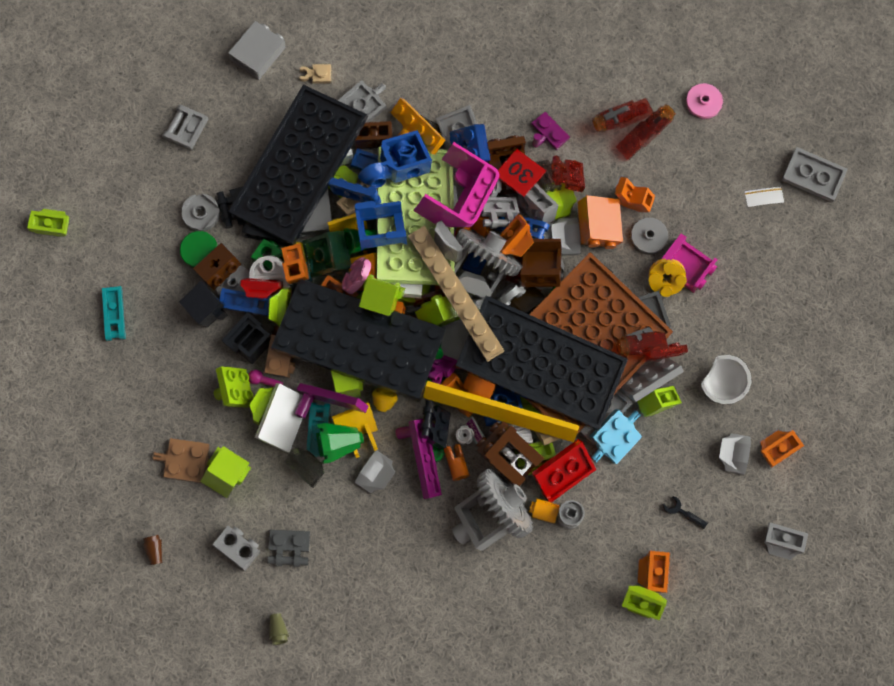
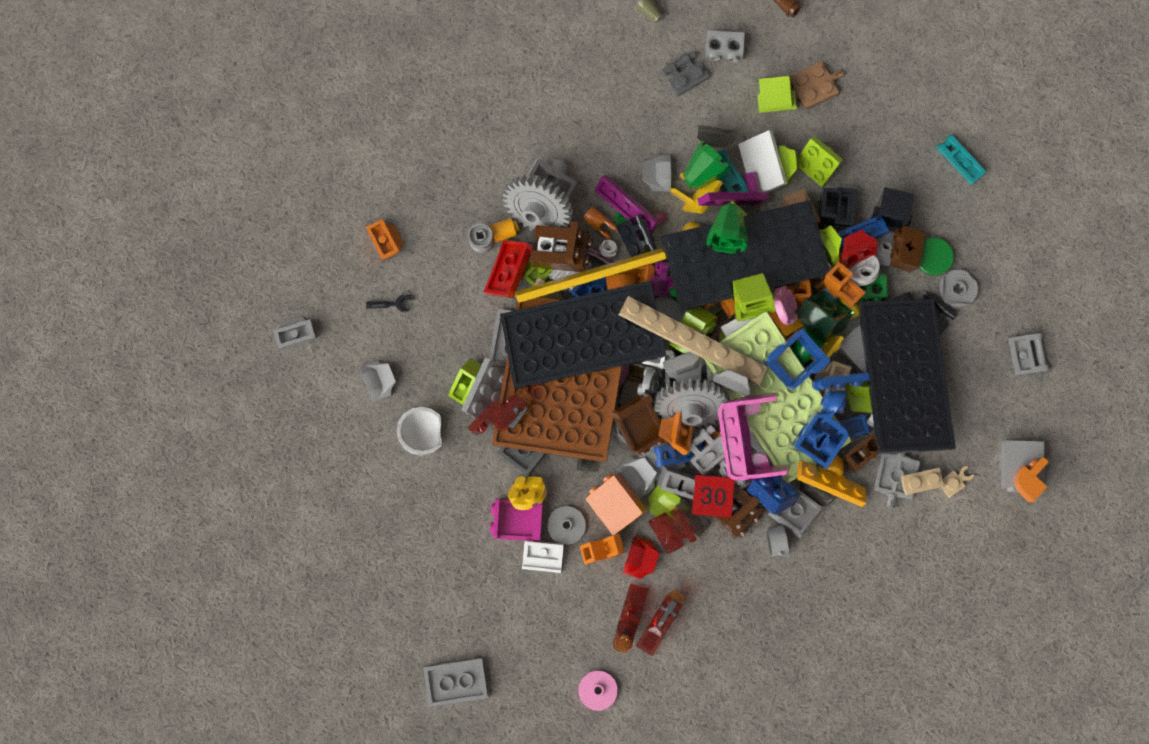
camera: 155 degrees right, 5 degrees up
lime slope [27,209,69,237] -> none
dark pink bar [248,369,283,387] -> none
magenta plate [531,112,570,150] -> none
medium azure plate [590,409,642,464] -> none
lime slope [622,586,667,621] -> none
white sticker [745,187,784,207] -> none
orange slope [760,430,804,468] -> none
none -> white plate [522,540,564,573]
none -> red slope [623,536,659,579]
none -> green cone [706,203,748,254]
none -> light grey piece [766,525,789,557]
none -> tan plate [900,468,944,495]
none -> orange brick [1014,457,1048,503]

